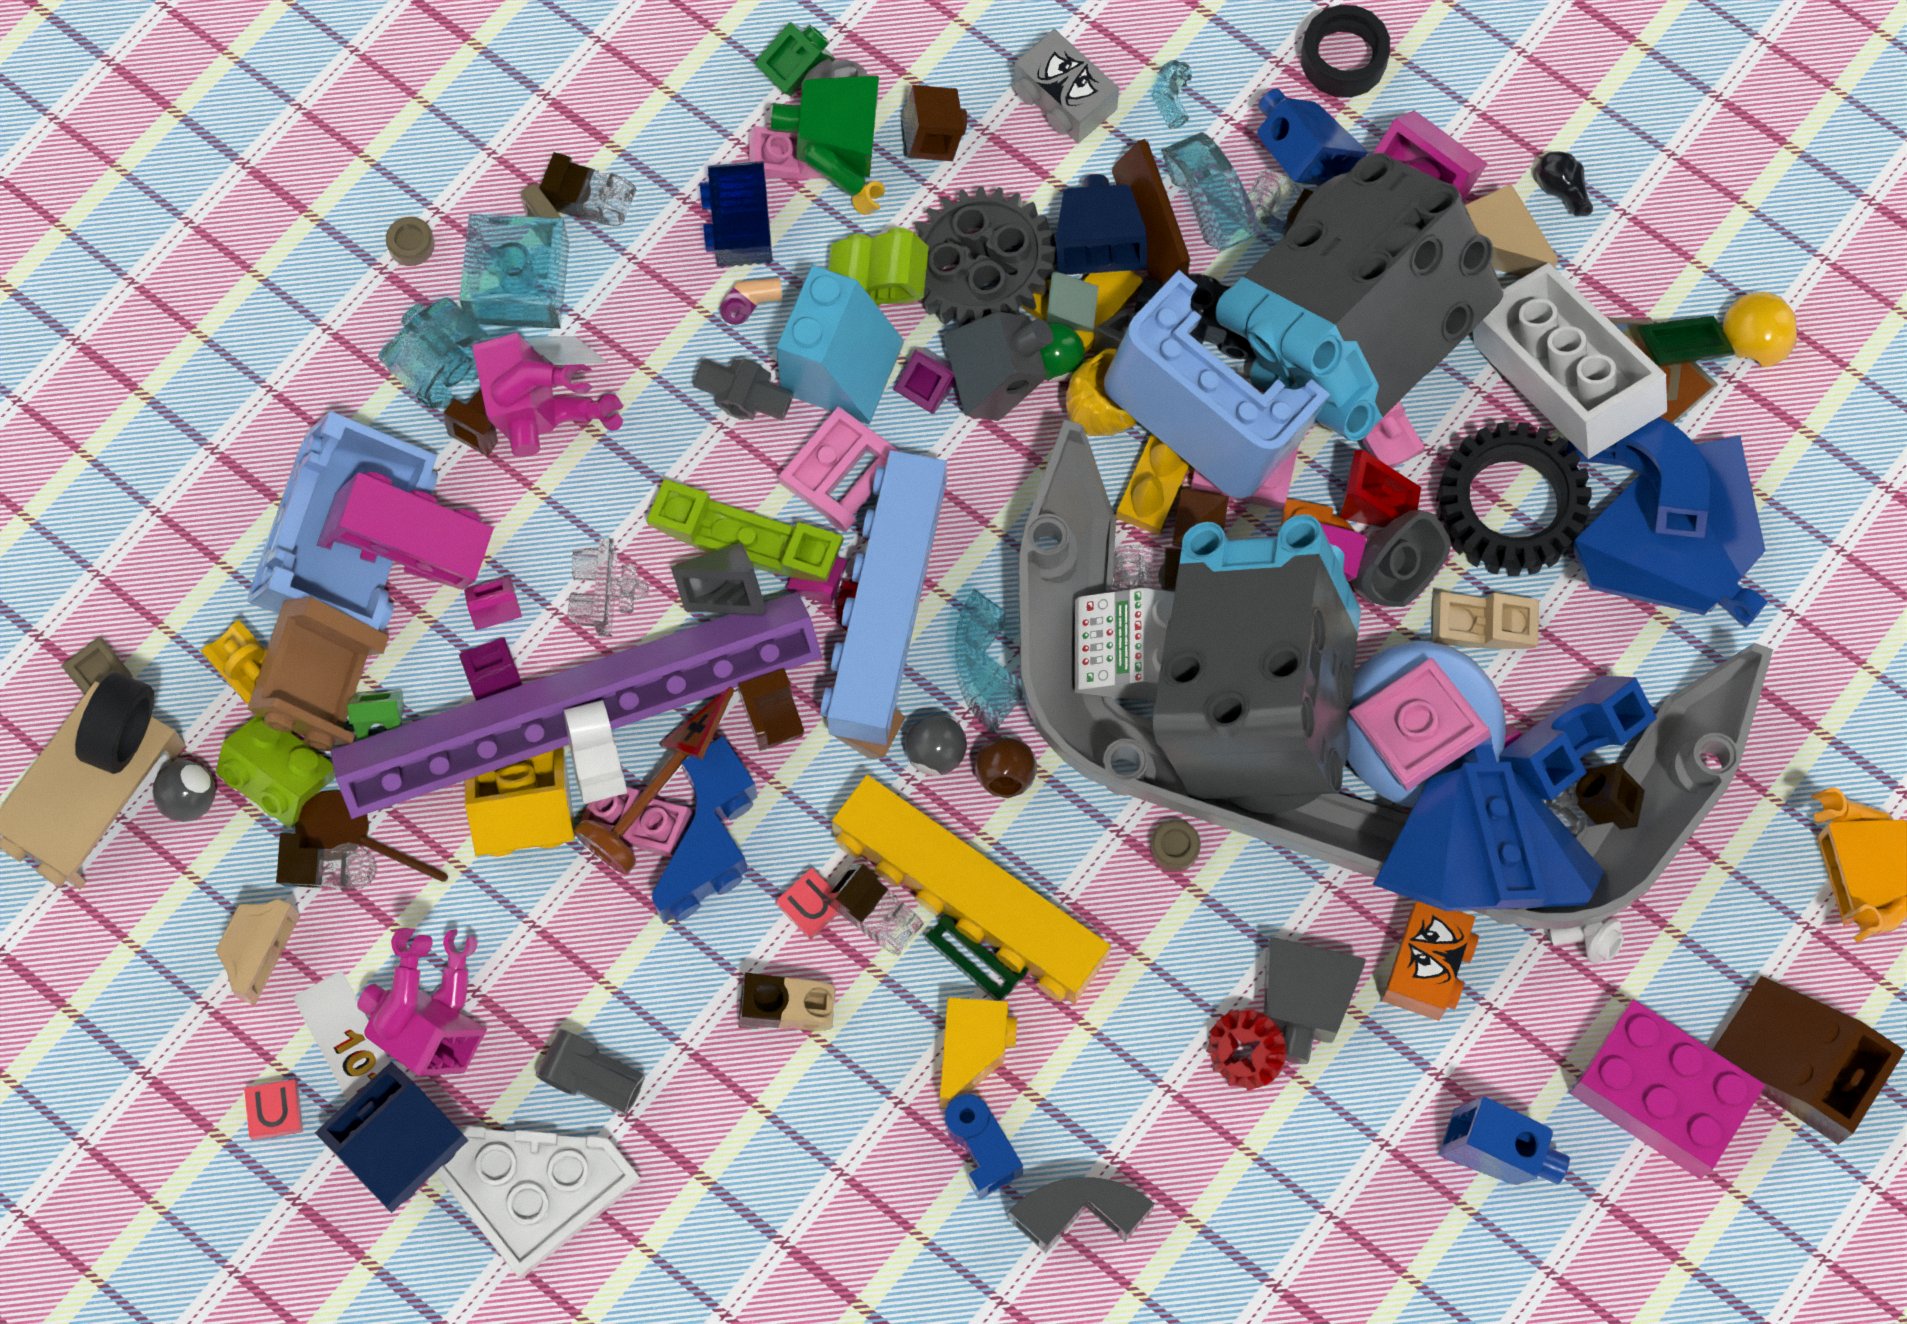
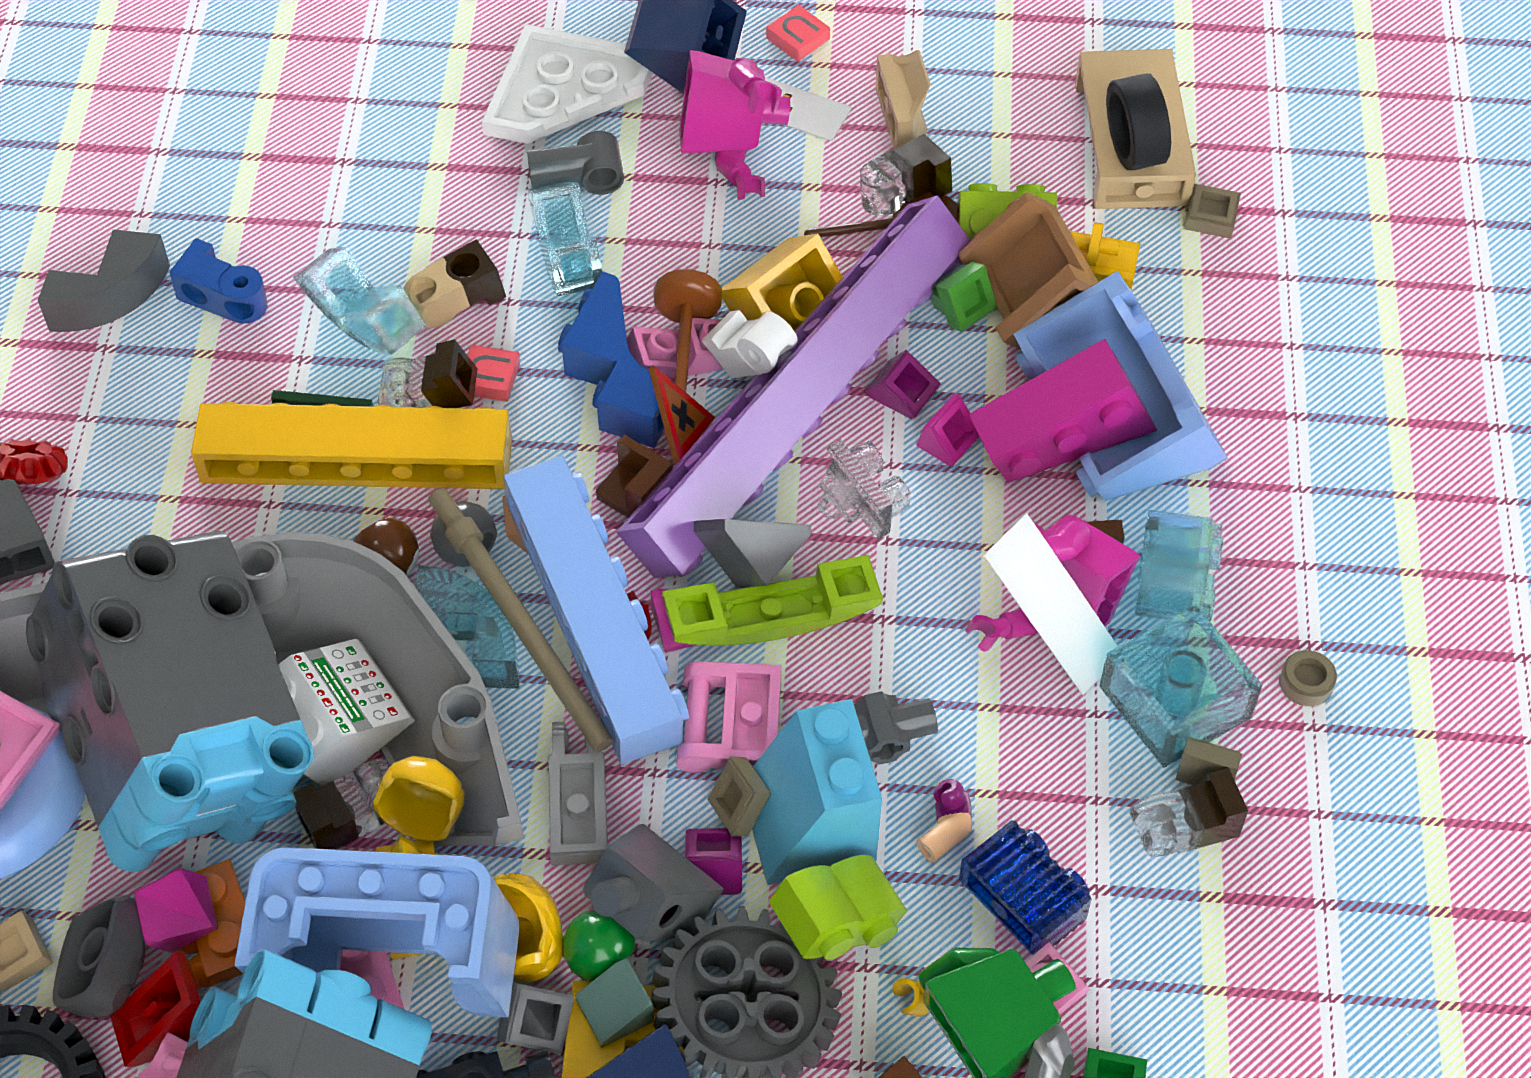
camera: 145 degrees right, 15 degrees down
dark grey piece [152,760,216,822] -> none
yellow slope [940,997,1017,1108] -> none
none -> clear light blue brick [293,247,427,355]
none -> yellow hair [373,755,465,841]
none -> dark tan bar [428,488,613,753]
none -> clear light blue brick [527,180,602,296]
none -> light grey hinge [548,721,608,866]
none -> dark tan tile [707,756,771,837]

